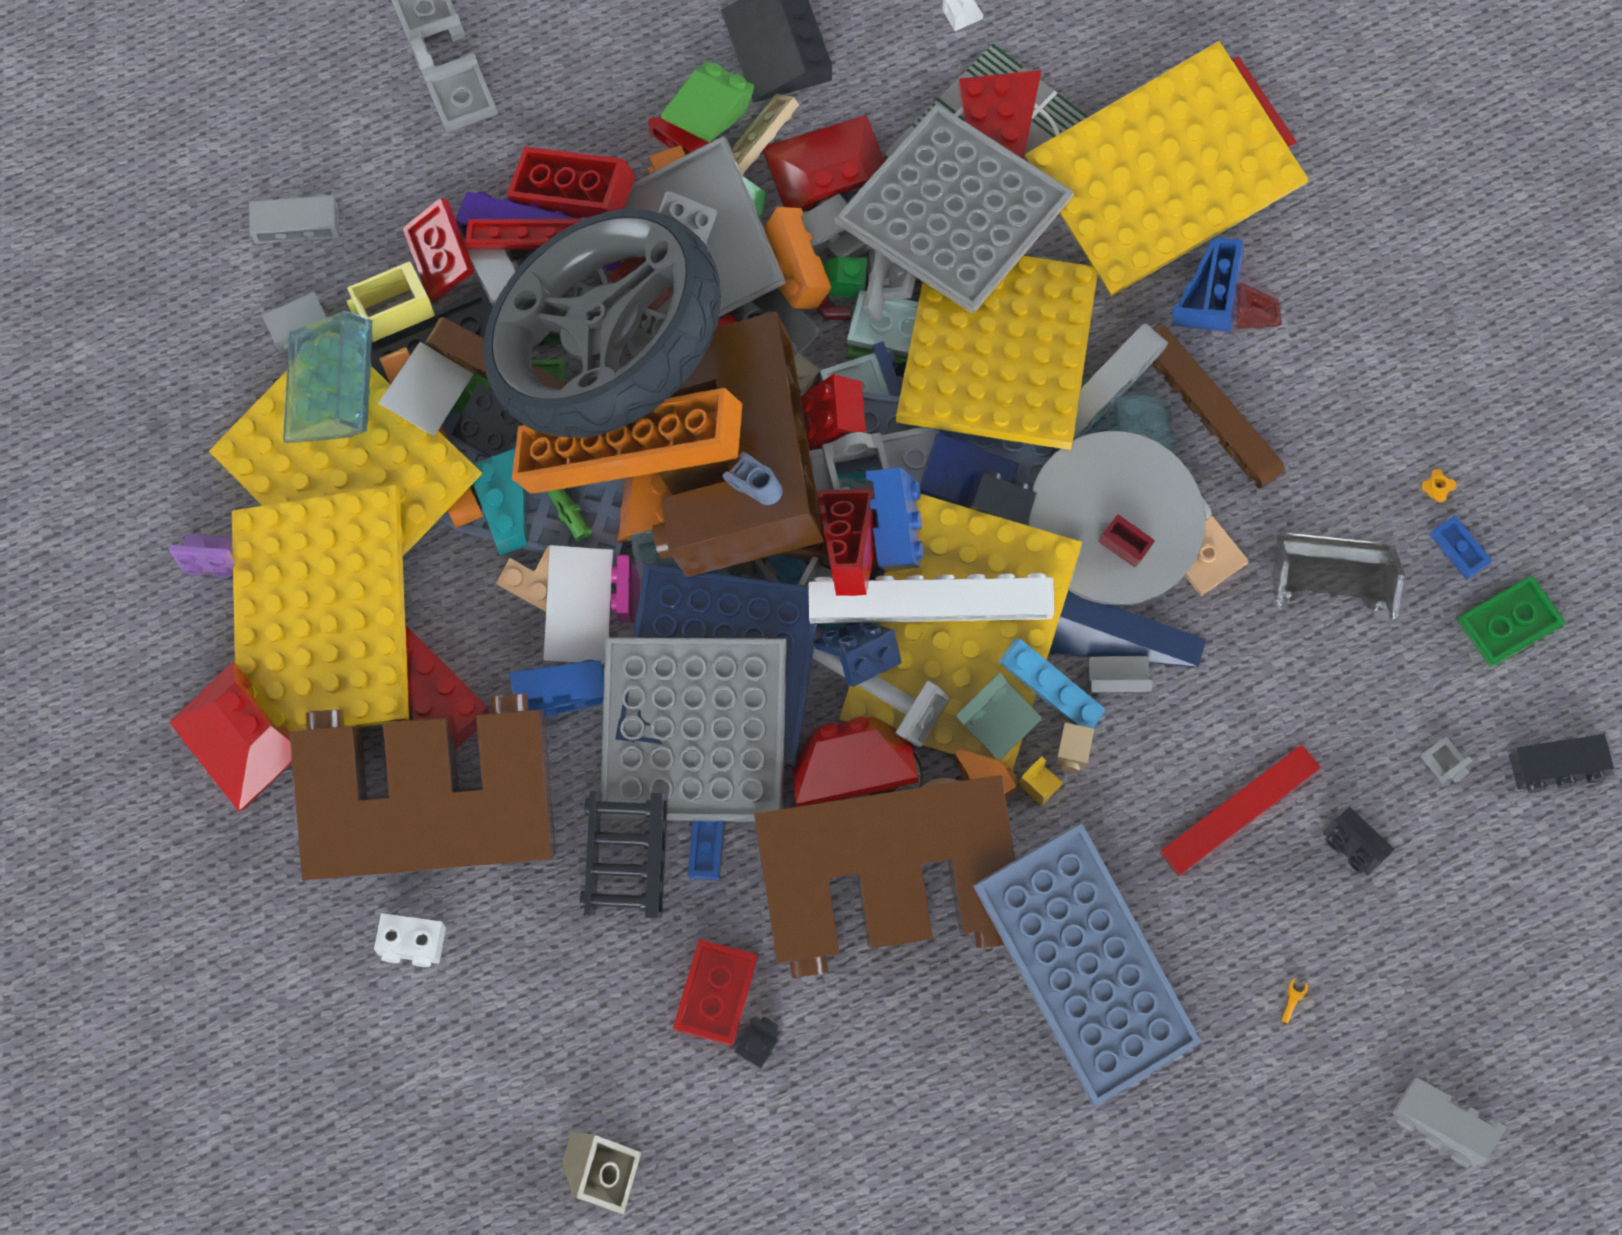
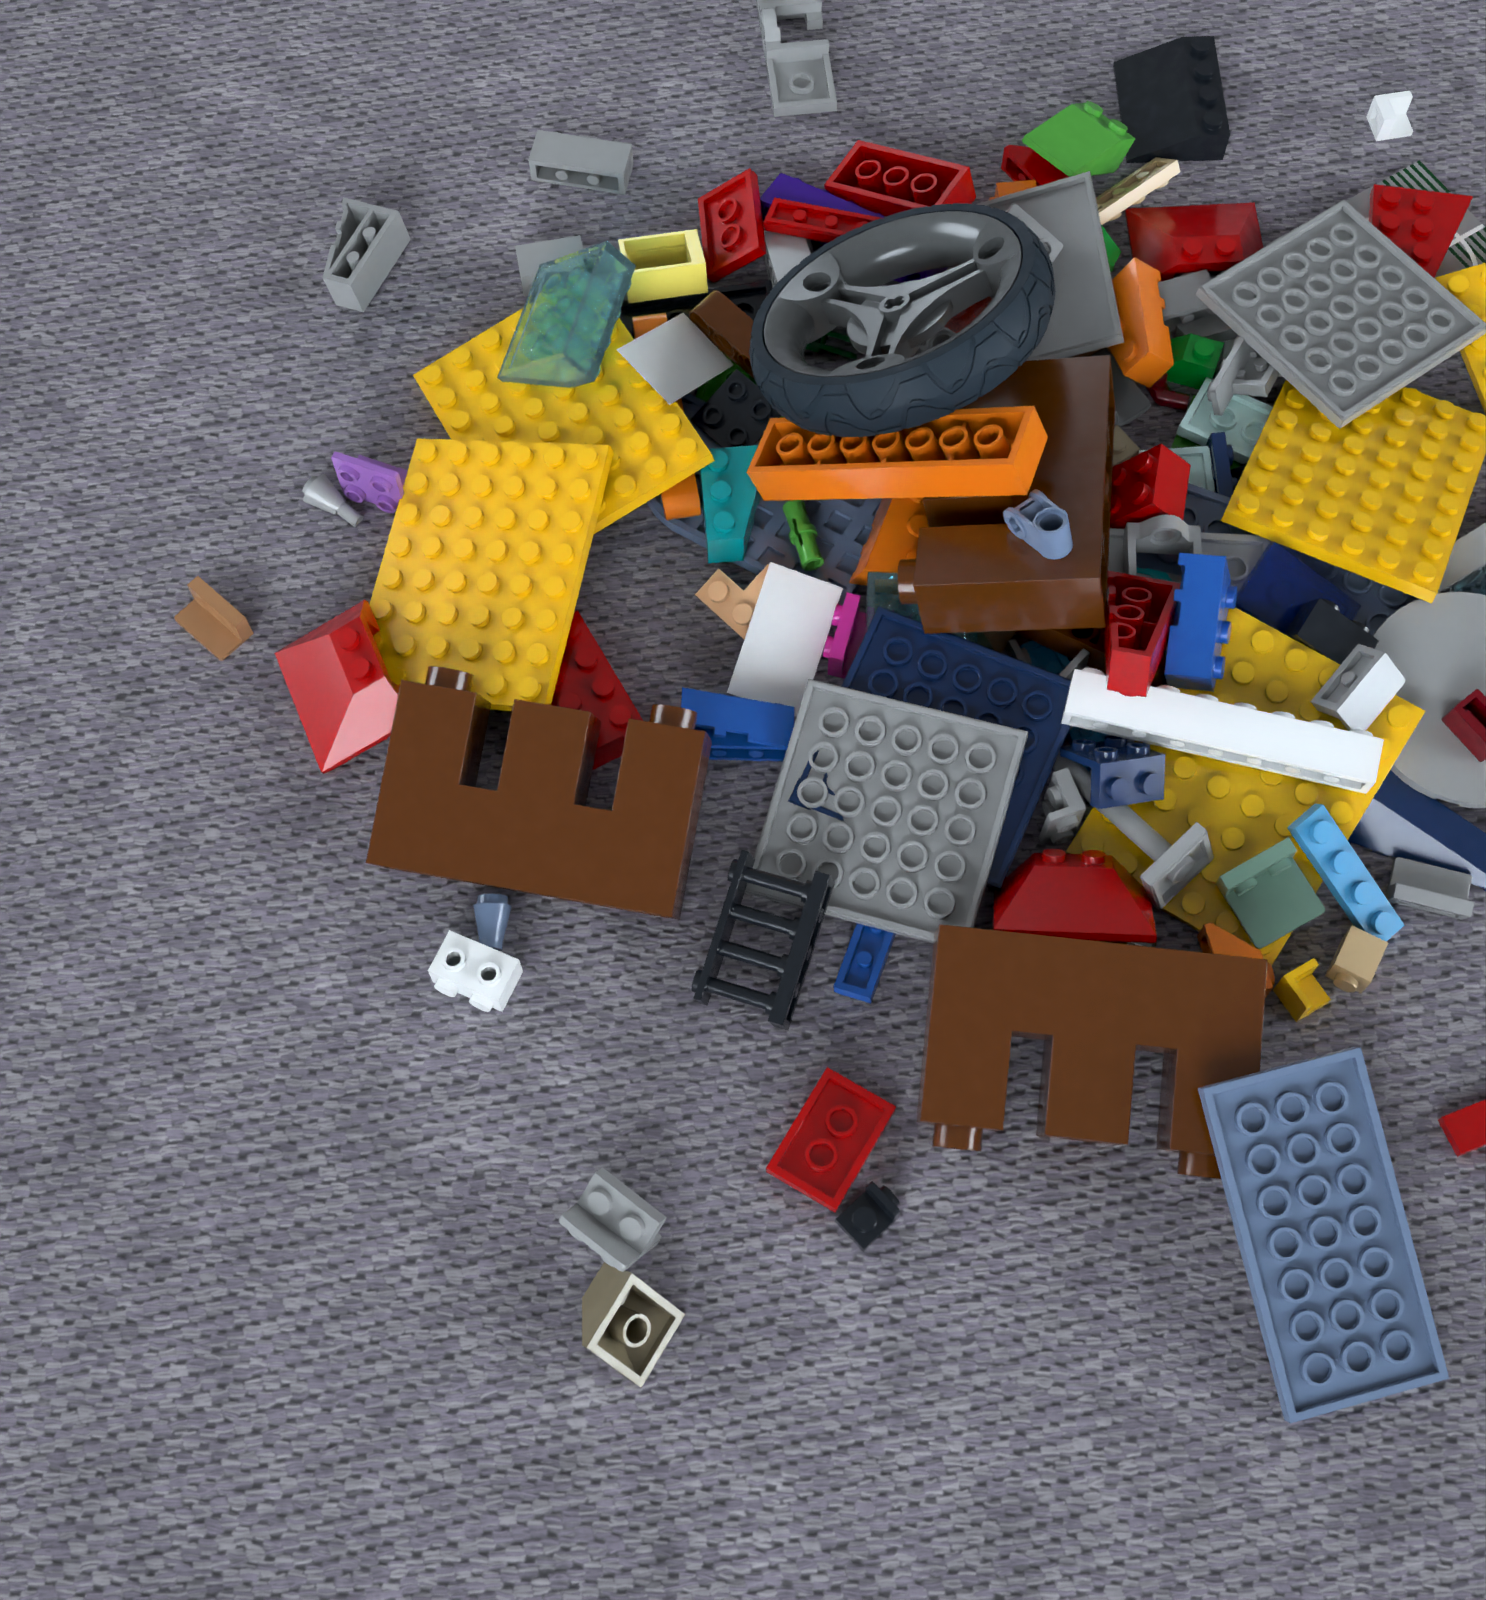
camera: 15 degrees right, 5 degrees down
none -> medium nougat panel [174,576,254,661]
none -> light grey cone [302,474,364,527]
none -> light grey wedge [322,197,411,312]
none -> sand blue cone [473,894,512,951]
none -> light grey bracket [559,1167,667,1272]
none -> light grey bracket [1039,767,1086,845]
none -> panel [1310,644,1406,731]

